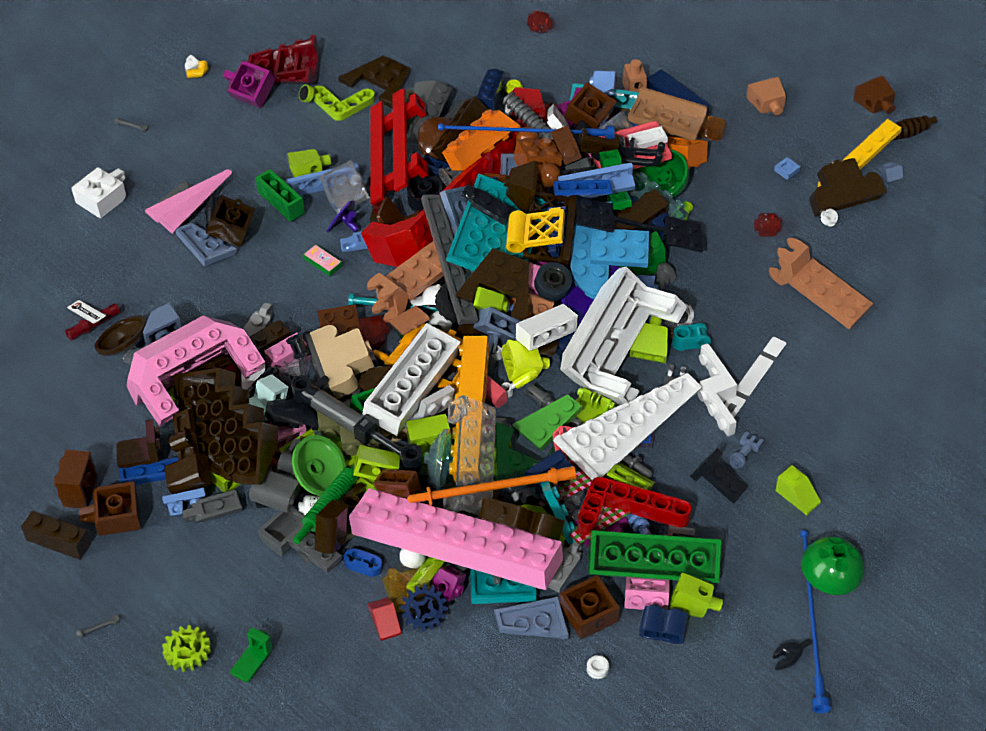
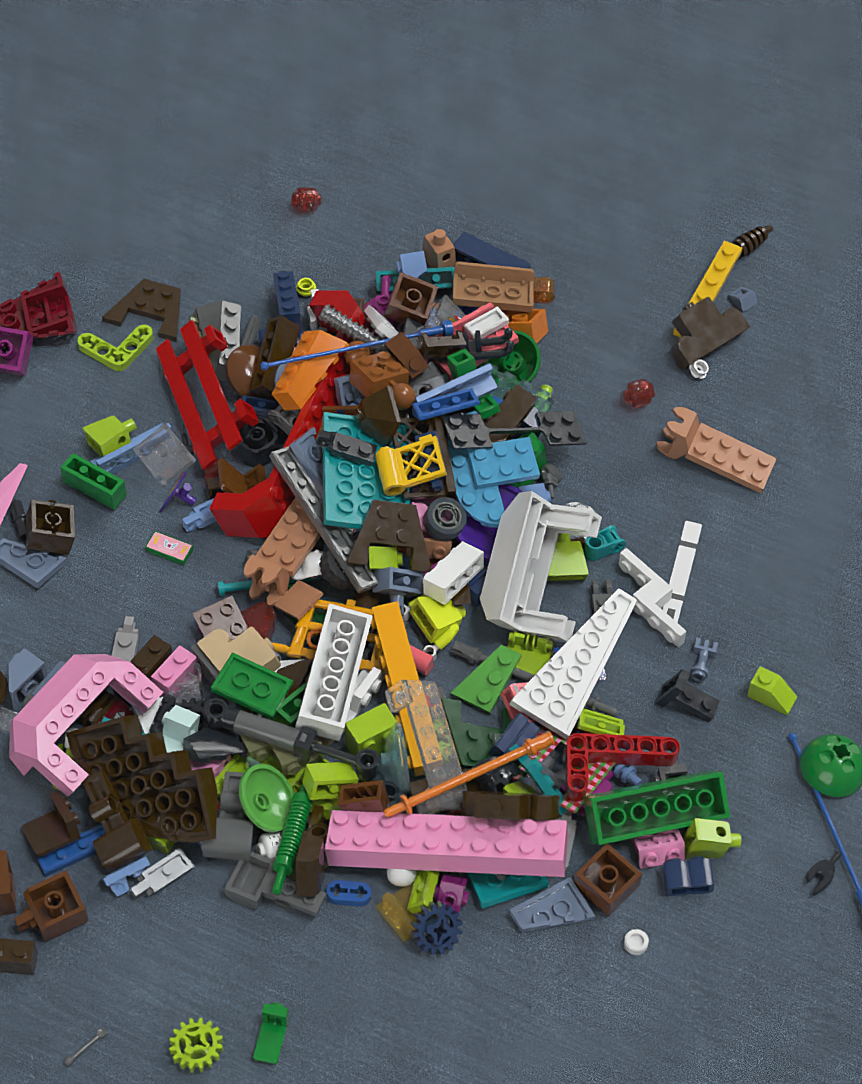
camera: 20 degrees left, 5 degrees up
black bush [286,334,310,359] -> none
tile [299,85,314,103] -> none
slope [367,597,401,641] -> none
white piece [429,311,452,332] -> none
nougat torso [747,77,786,116] -> none
medium blue plate [774,157,801,180] -> none
reddish brown torso [853,75,895,114] -> none
none -> green tile [211,652,293,720]

